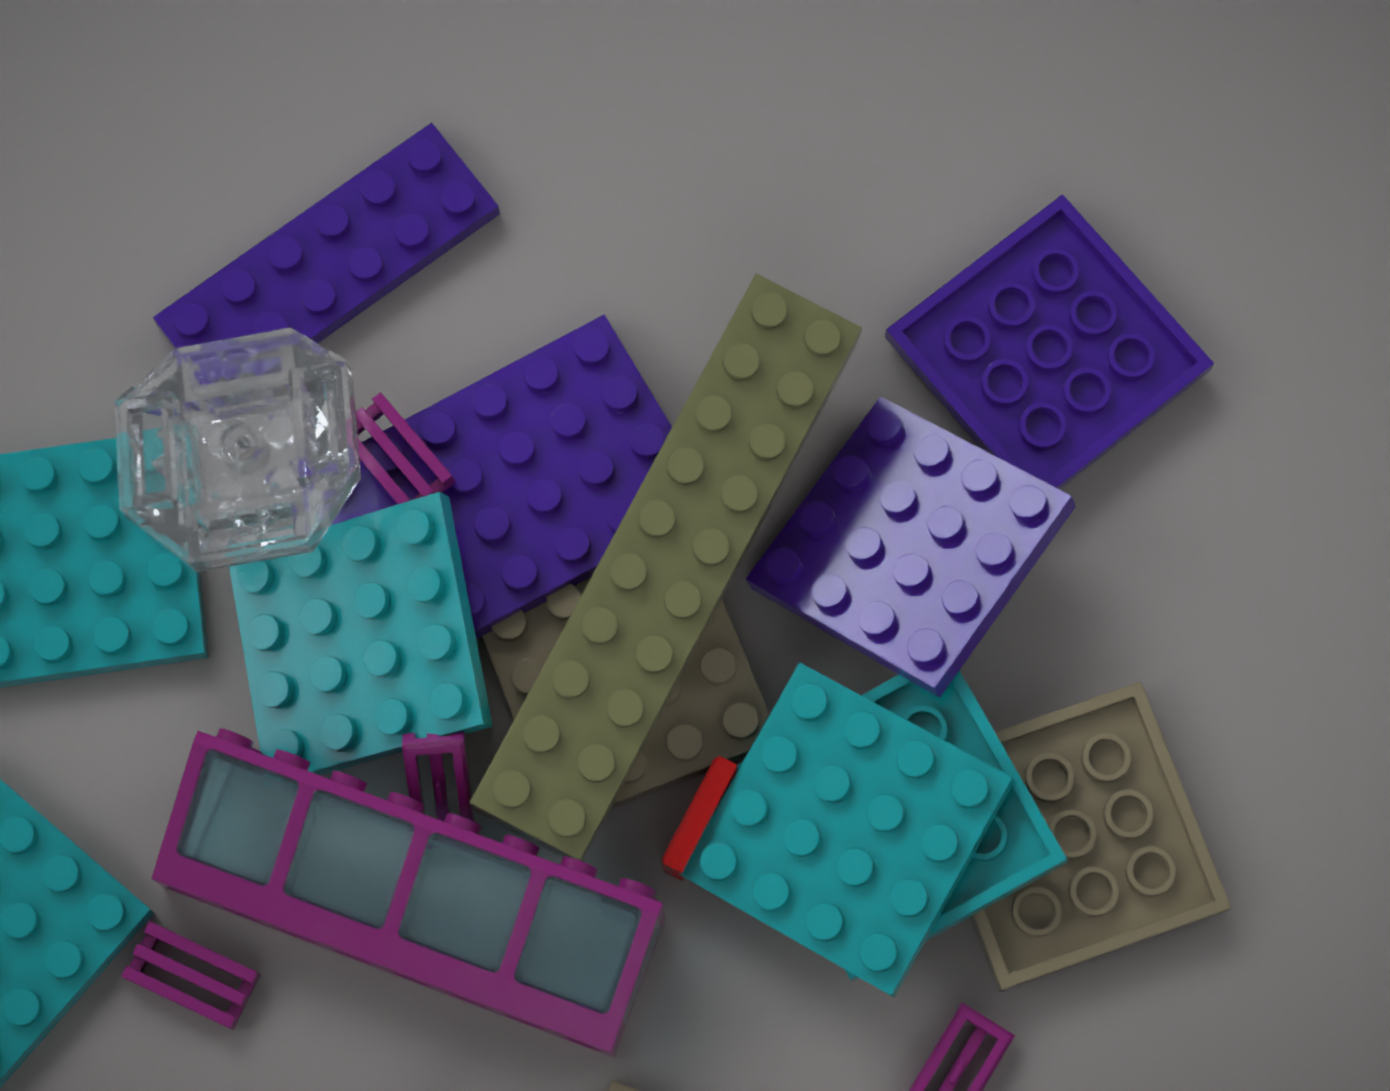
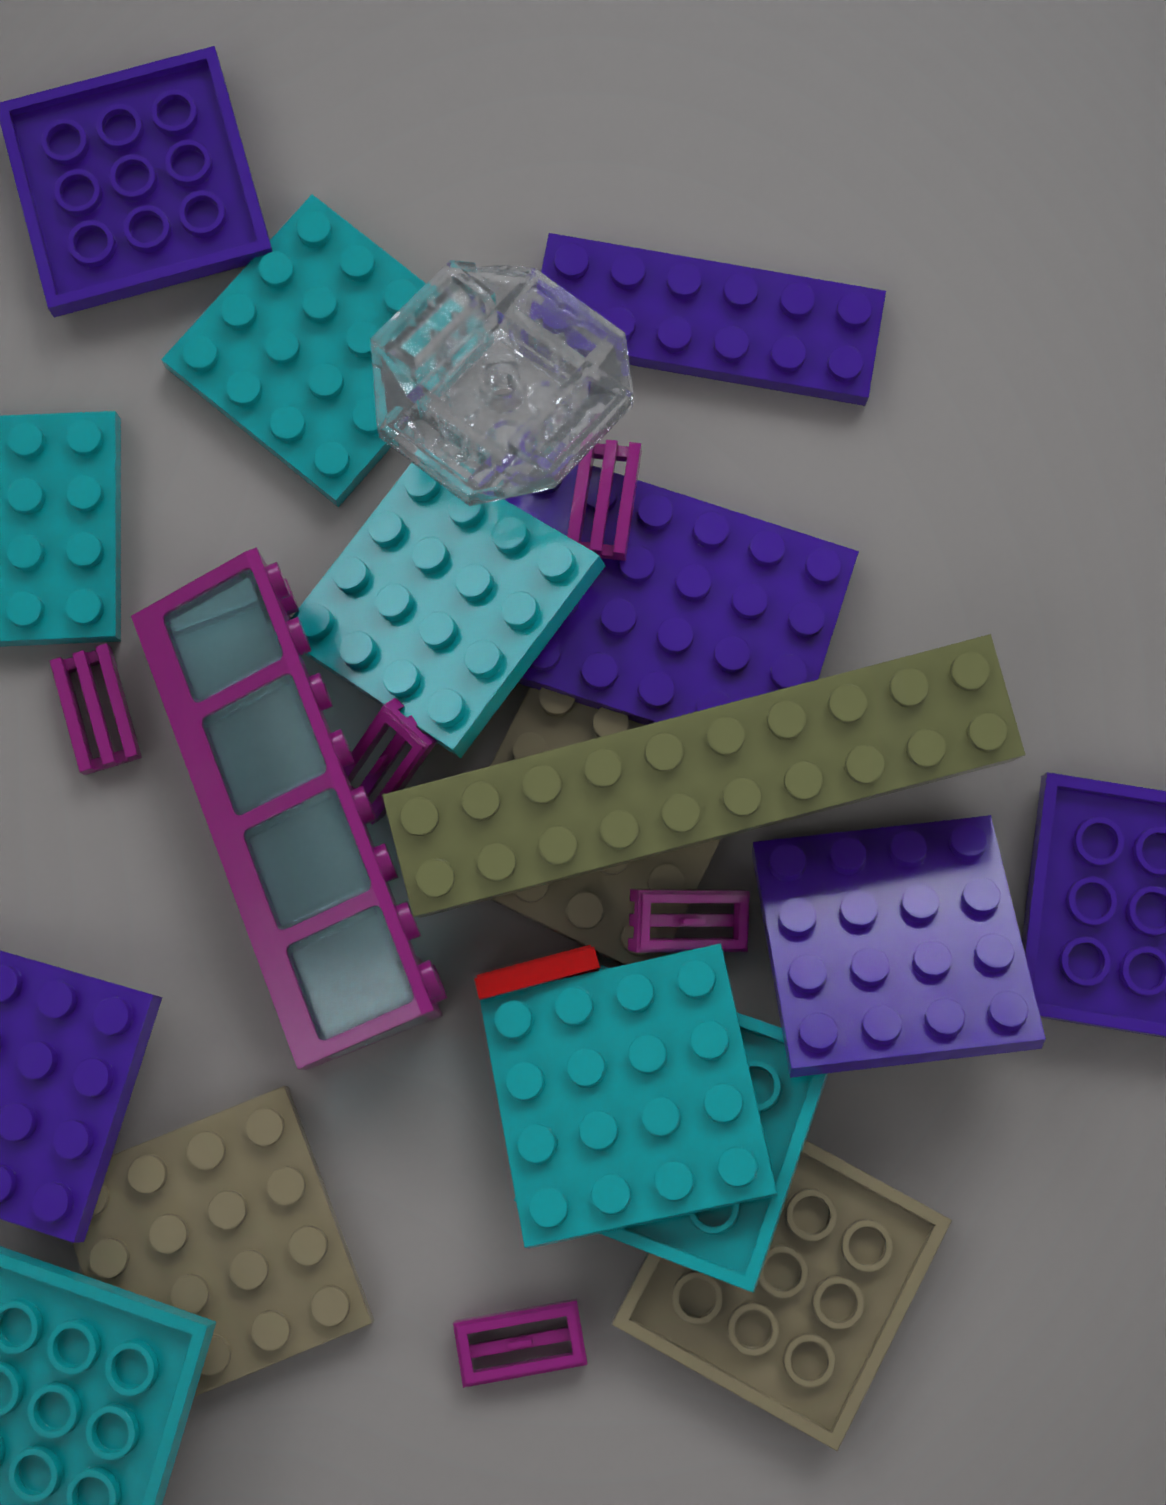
camera: 45 degrees right, 5 degrees up
none -> magenta tile [628,889,750,953]

